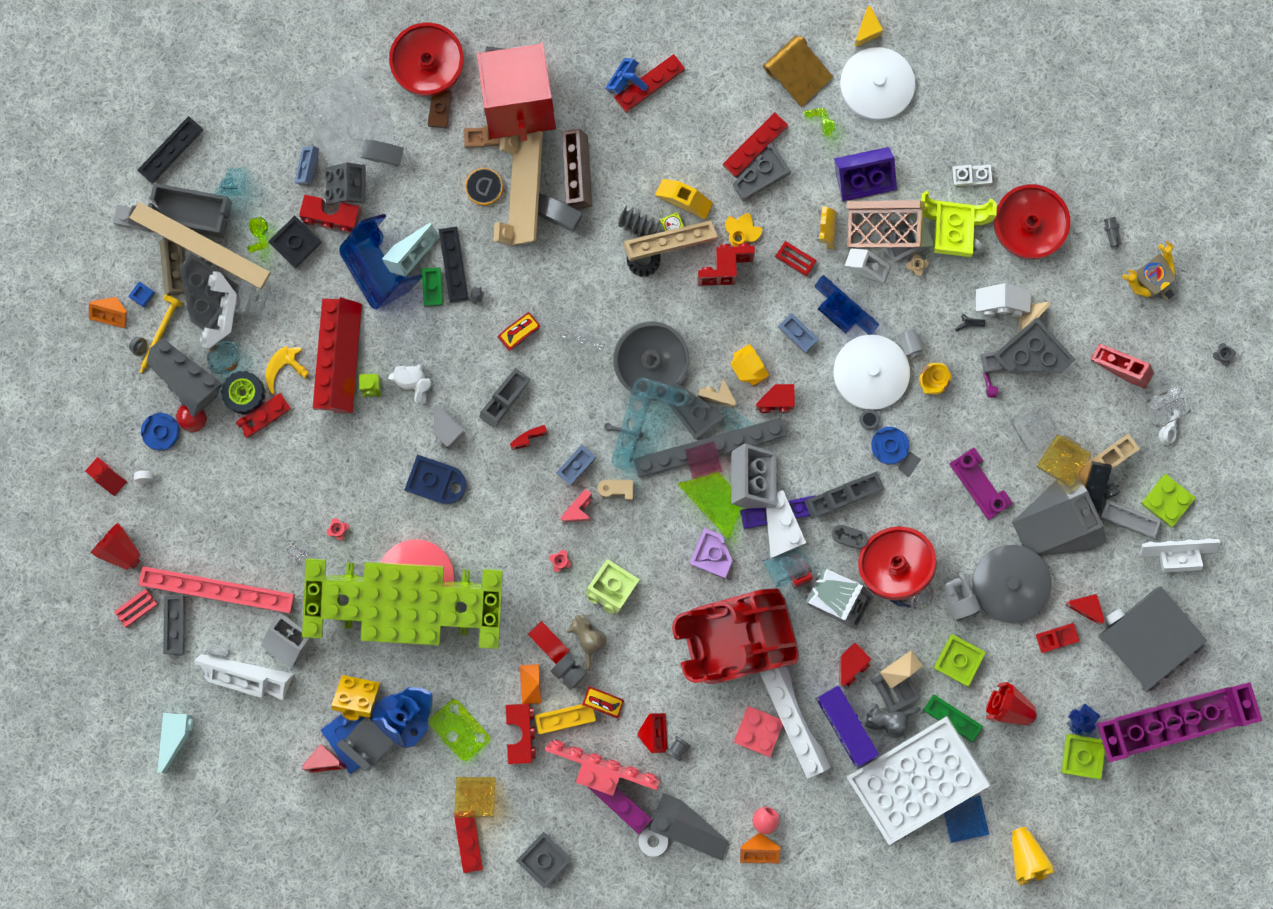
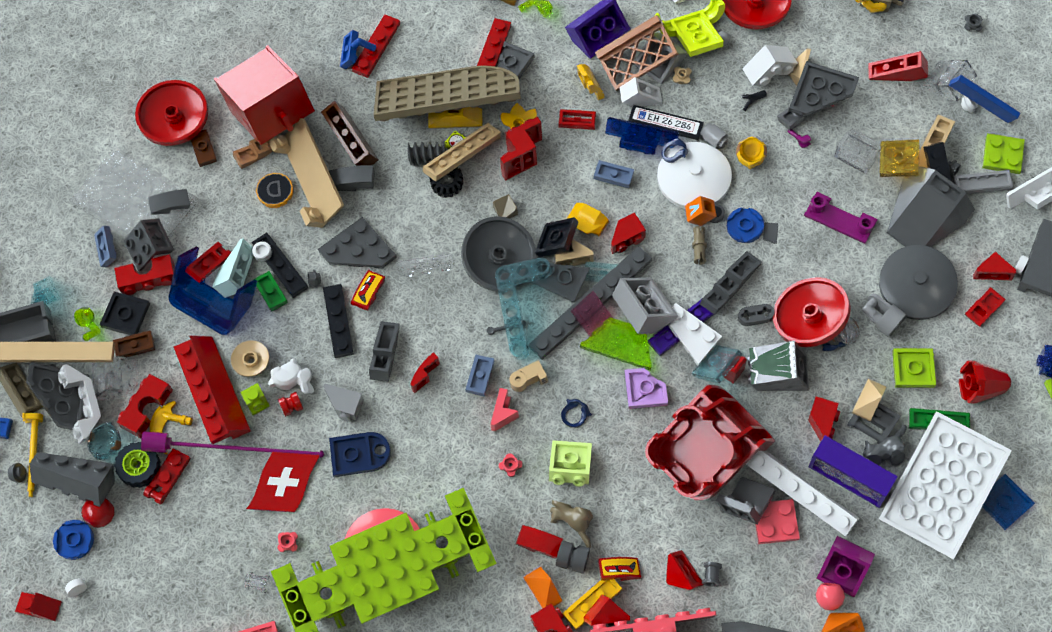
camera: 25 degrees left, 15 degrees down
none -> reddish brown plate [113,330,156,360]
none -> red arch [117,374,173,439]
none -> red flag [141,431,324,512]
none -> red plate [185,242,231,283]
none -> tan dish [231,340,269,377]
none -> white tile [252,242,272,261]
none -> red wheel [278,392,303,417]
none -> dark grey plate [318,217,397,269]
none -> black plate [323,284,354,358]
none -> dark tan plate [374,66,521,121]
none -> dark tan slope [493,194,518,218]
none -> black plate [535,217,578,257]
none -> dark blue piece [561,399,592,428]
none -> red slope [584,594,630,626]
none -> tile [628,105,704,141]
none -> dark blue piece [661,137,688,163]
none -> orange brick [685,196,716,226]
none -> dark tan pin [692,226,707,265]
none -> dark grey bracket [716,477,776,525]
none -> magenta slope [816,536,875,597]
none -> blue tile [949,75,1020,123]

